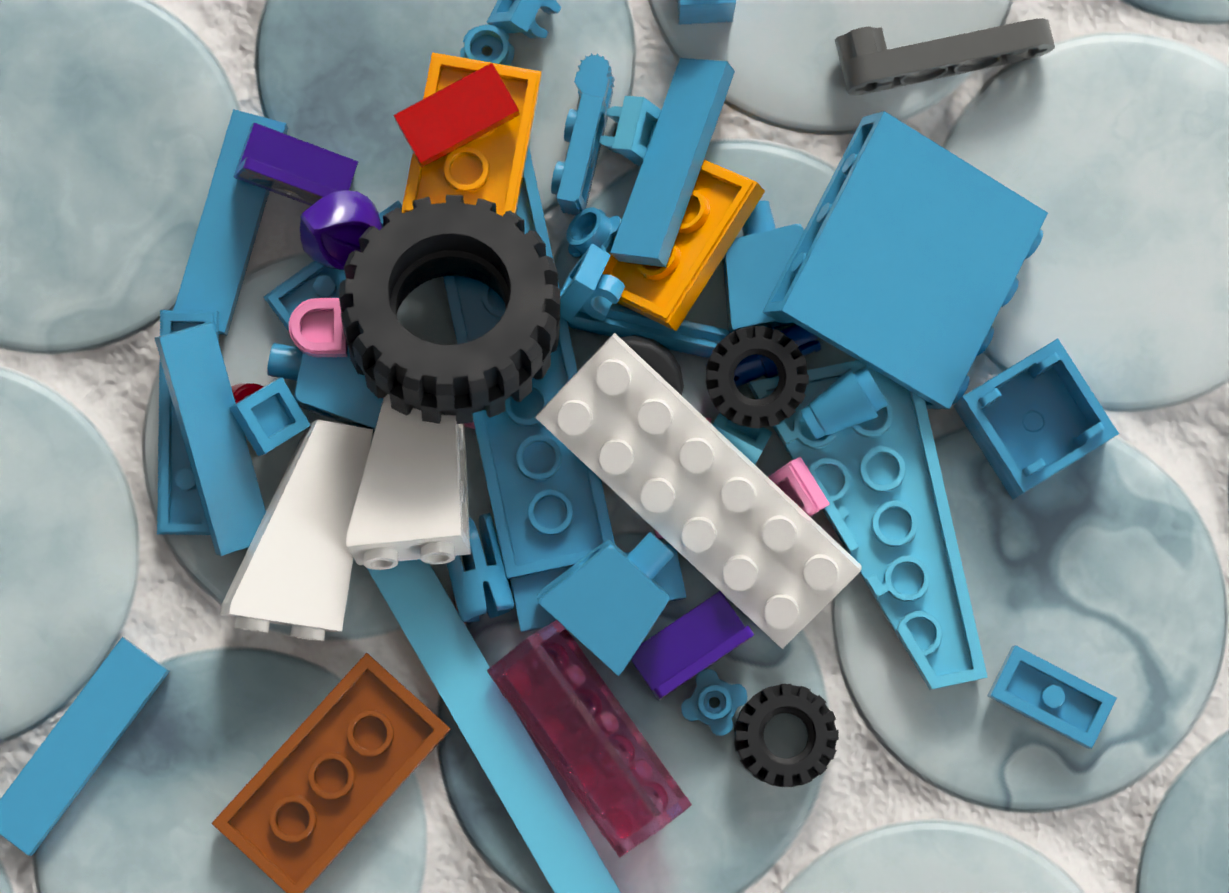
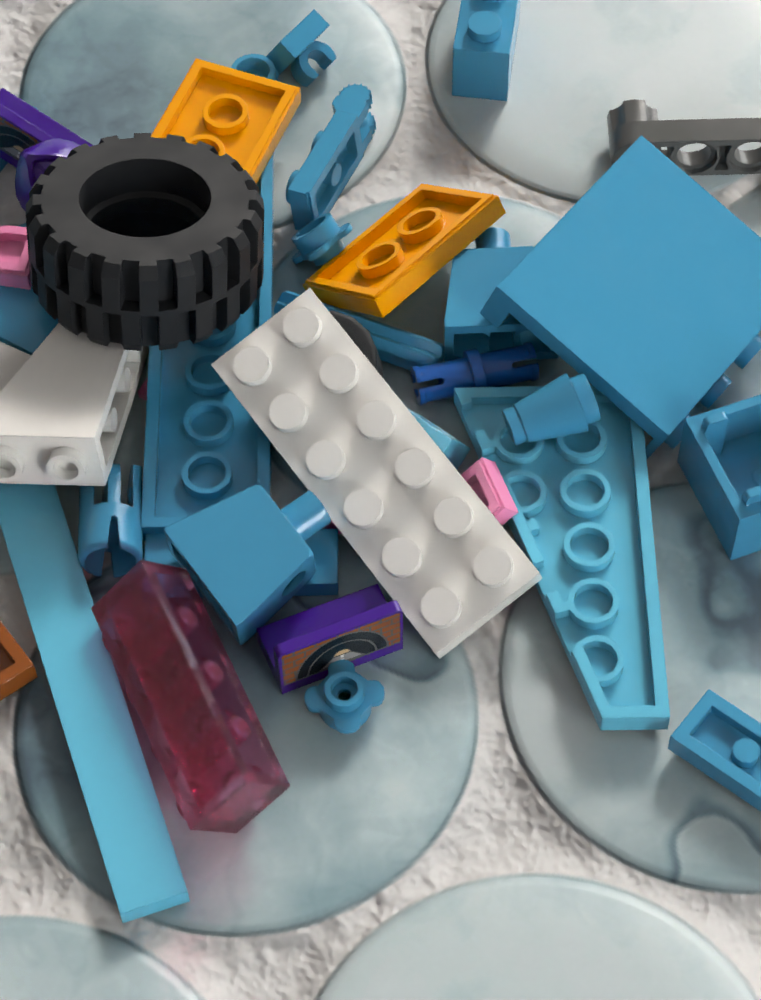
camera: 15 degrees right, 25 degrees down
red tile [394,63,520,168] -> none
dark azure tile [560,244,625,323] -> none
medium azure tile [599,96,661,166] -> none
dark azure tile [610,58,735,267] -> none
black tyre [705,326,809,429] -> none
black tyre [734,684,839,787] -> none

